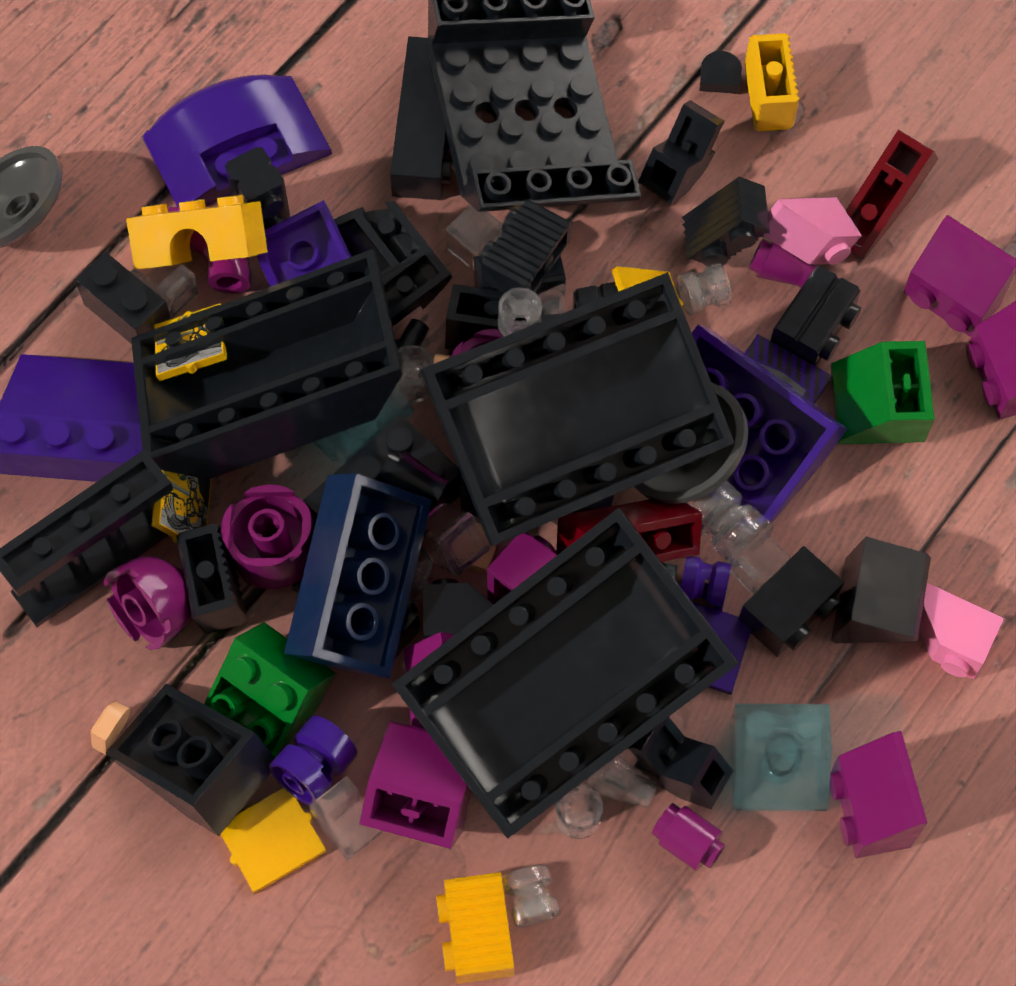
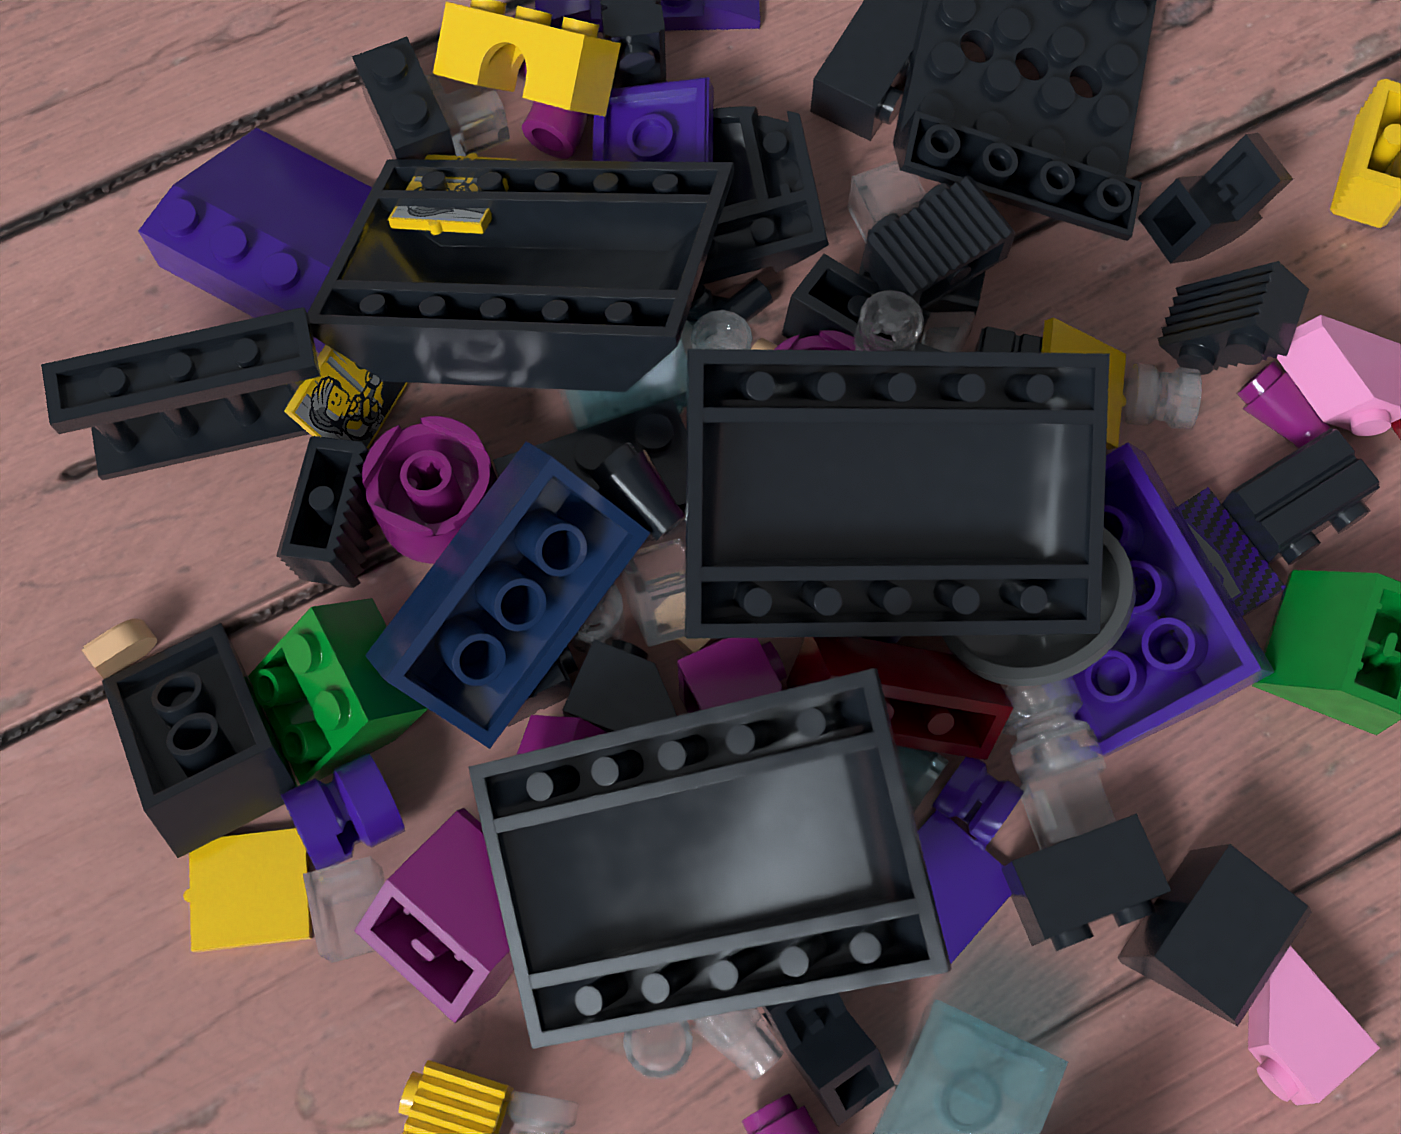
camera: 25 degrees right, 5 degrees up
magenta cylinder [104,556,192,650] -> none
black tile [699,51,742,94] -> none

